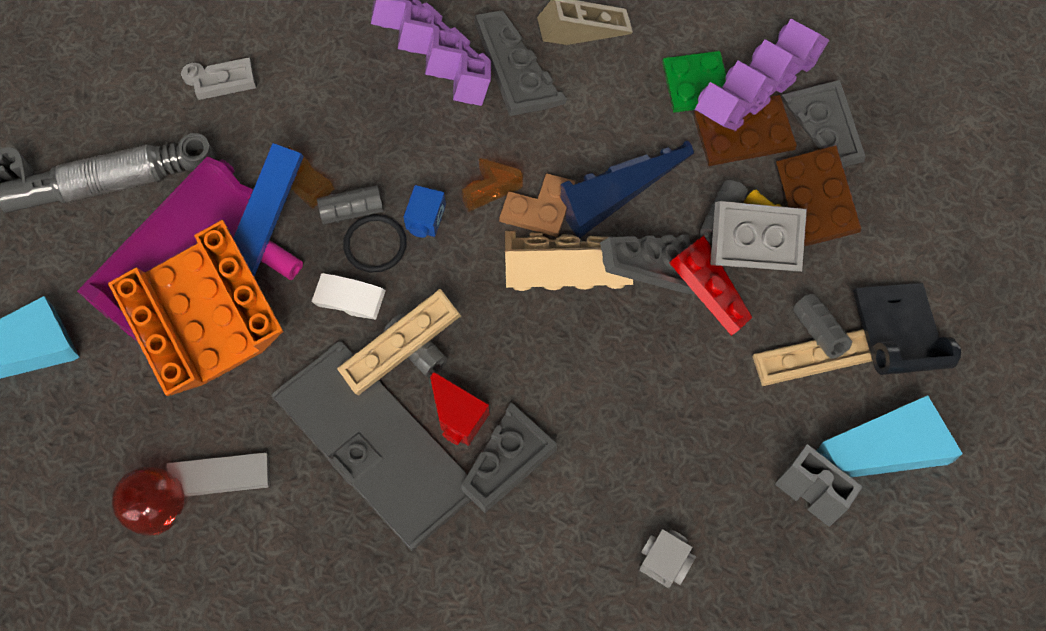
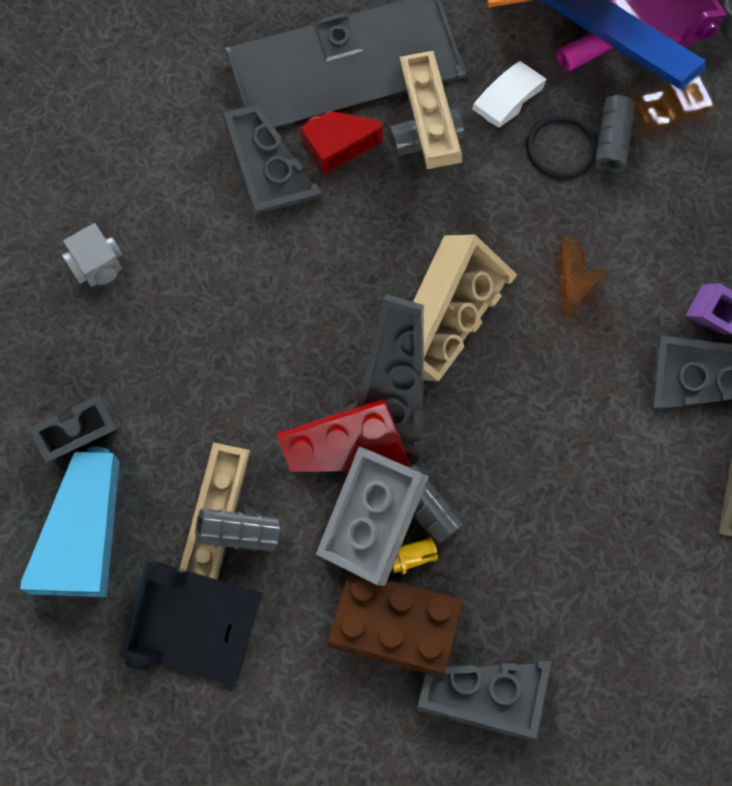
camera: 115 degrees right, 5 degrees up
blue brick [404,185,446,238] -> none
medium nougat plate [499,173,575,237] -> none
dark blue wedge [560,141,694,238] -> none
green plate [662,51,726,113] -> none
reddish brown plate [693,95,797,166] -> none
medium lavender brick [695,19,829,131] -> none

